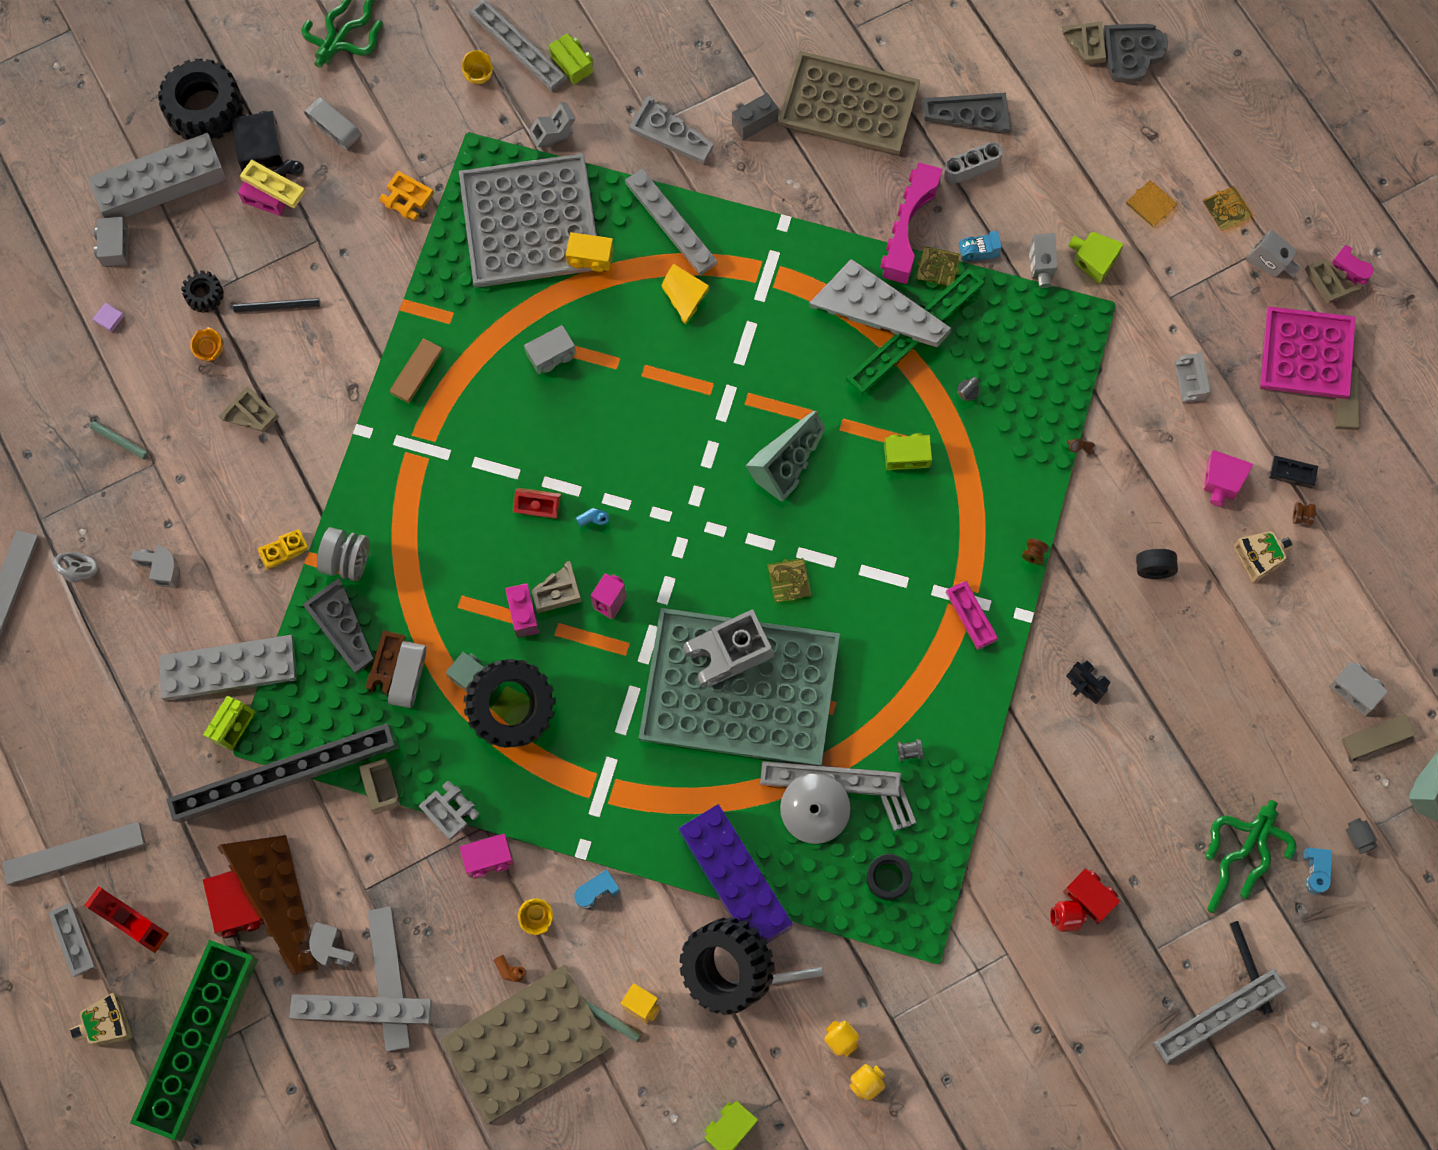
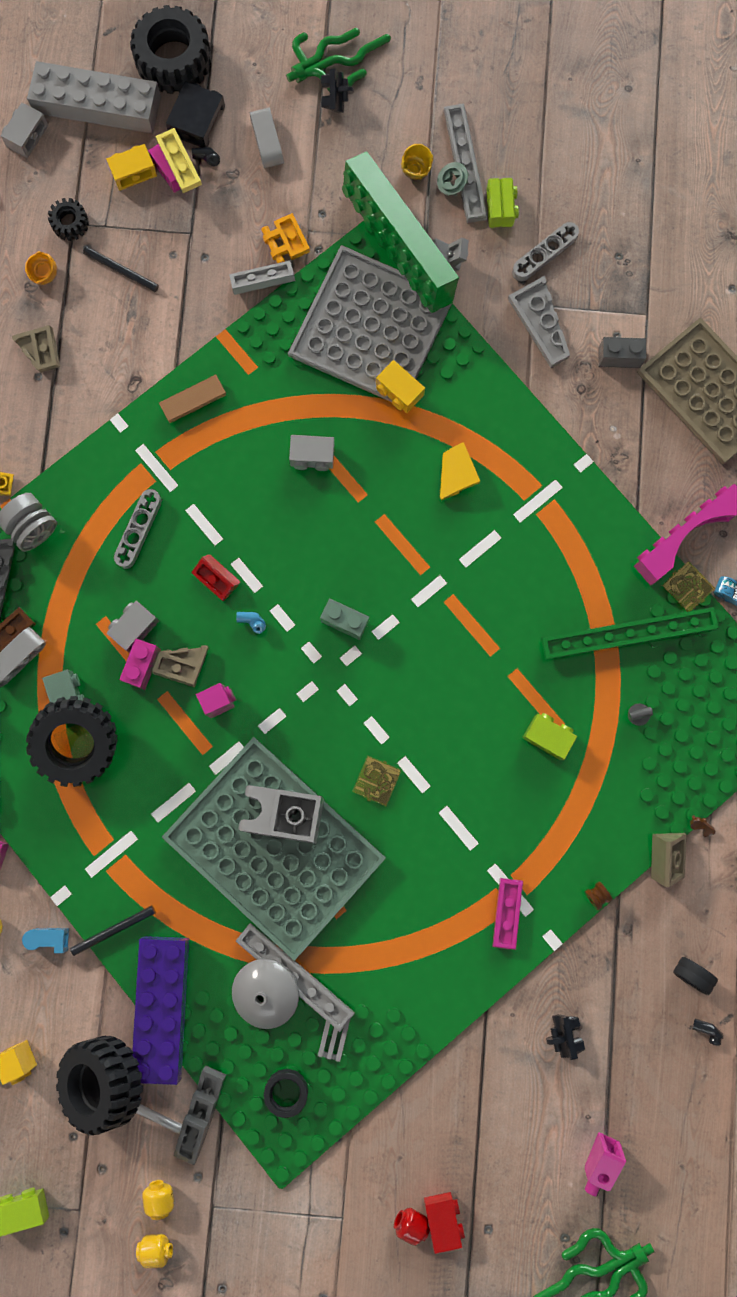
camera: 30 degrees right, 10 degrees up
light grey plate [625,169,717,276] -> none
sand green wedge [746,411,826,501] -> none
light grey wing [809,259,951,347] -> none
dark grey bush [897,739,923,763] -> none
none -> black bar [70,905,156,956]
none -> yellow brick [106,144,157,191]
none -> light grey brick [107,601,159,653]
none -> light grey beam [114,489,162,569]
none -> dark grey slope [174,1066,226,1165]
none -> light grey plate [229,261,295,295]
none -> sand green brick [320,598,369,640]
none -> black hips [321,69,354,113]
none -> green brick [342,151,459,313]
none -> sand green gear [437,162,469,197]
none -> light grey beam [512,222,579,282]
none -> dark pink torso [585,1132,626,1197]
none -> dark tan slope [651,833,686,887]
none -> black arm [692,1019,724,1046]

